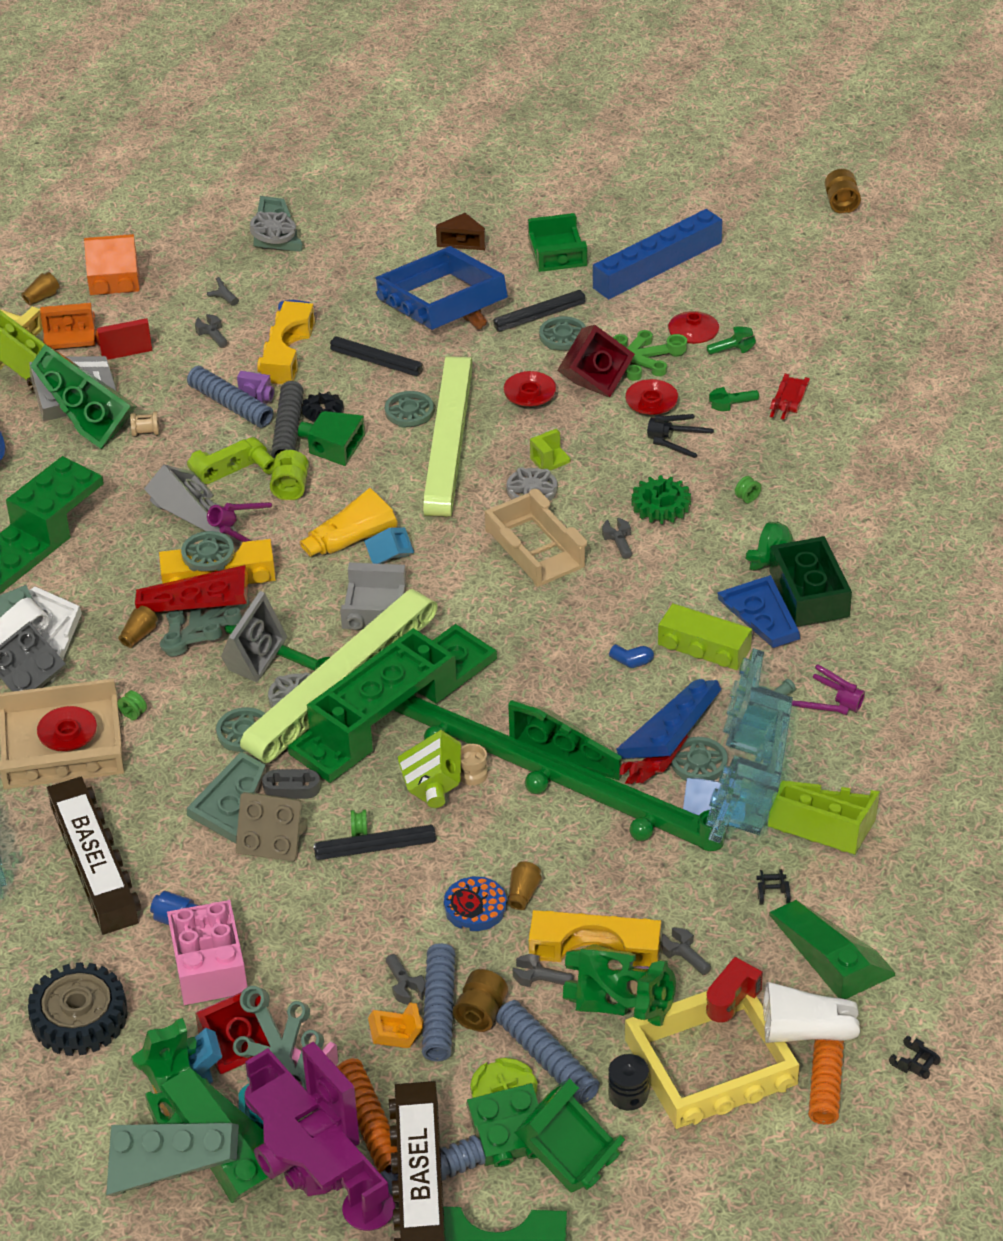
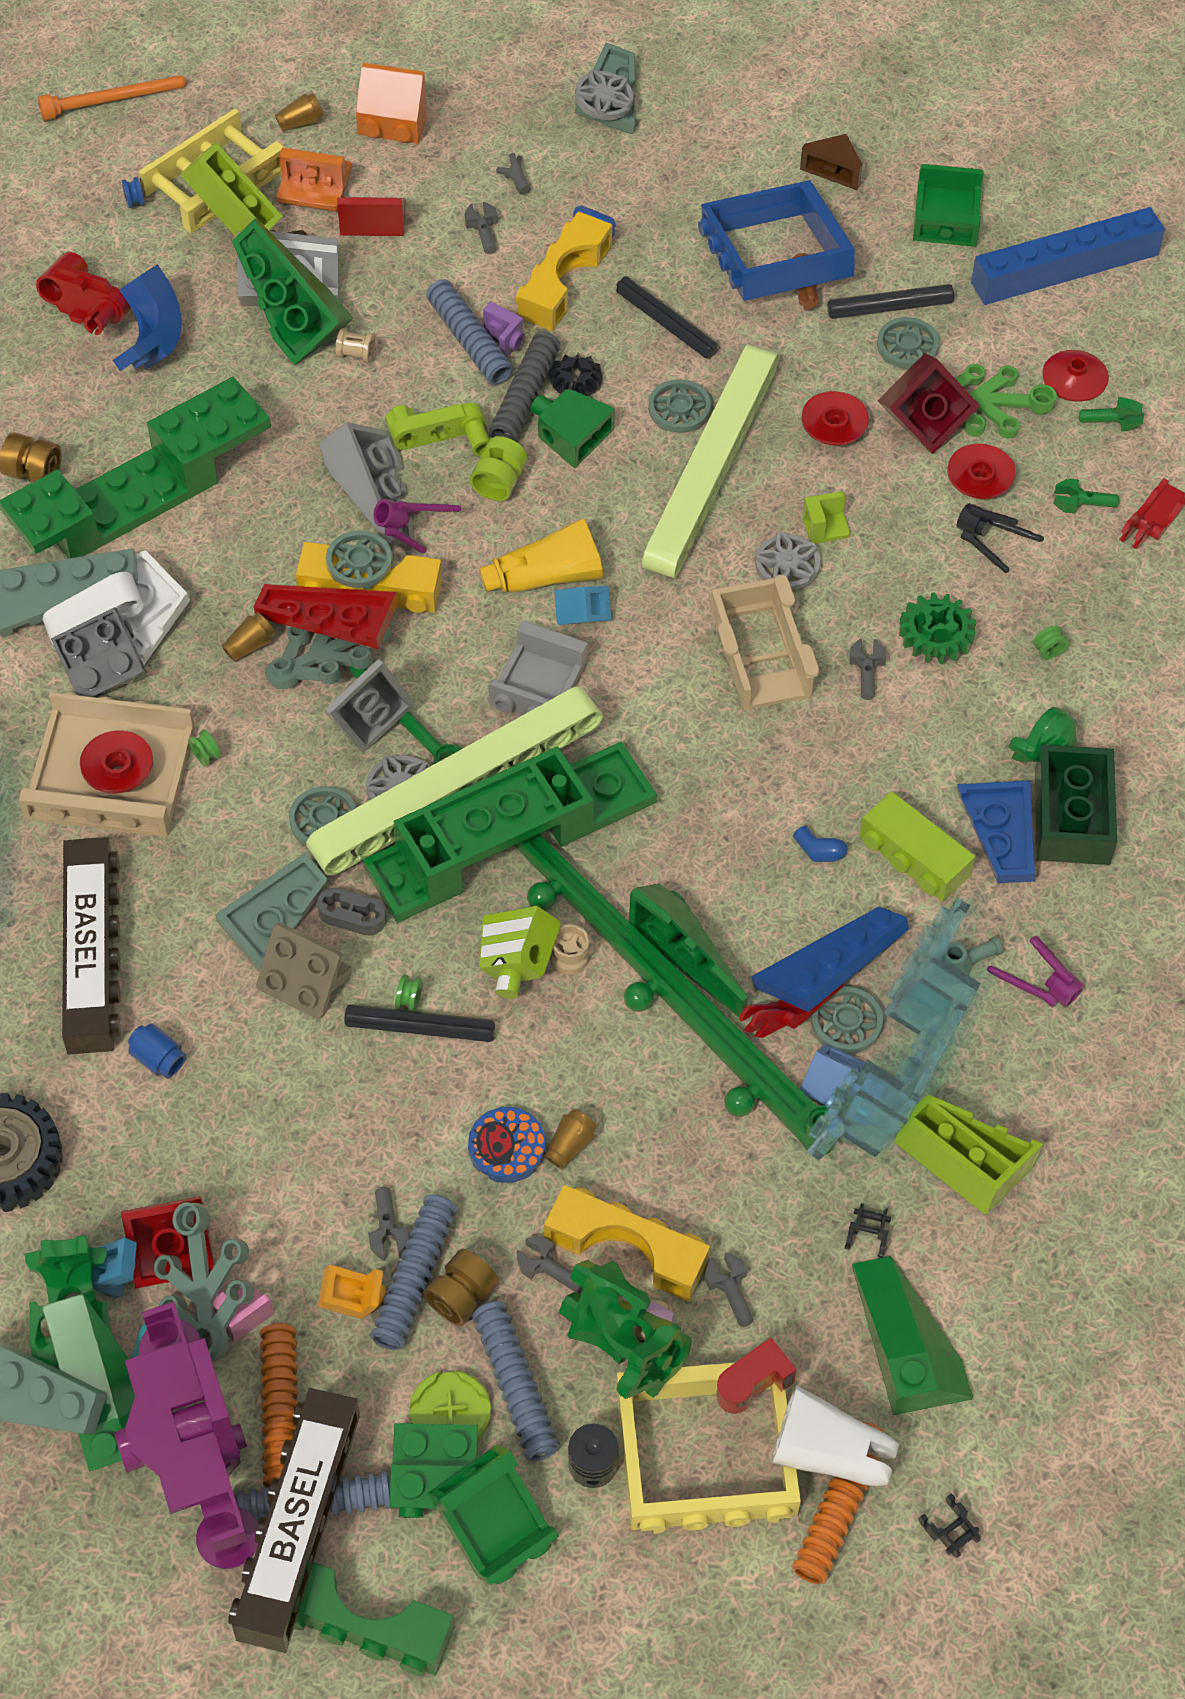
camera: 15 degrees right, 15 degrees up
bright pink slope [167,900,247,1005] -> none

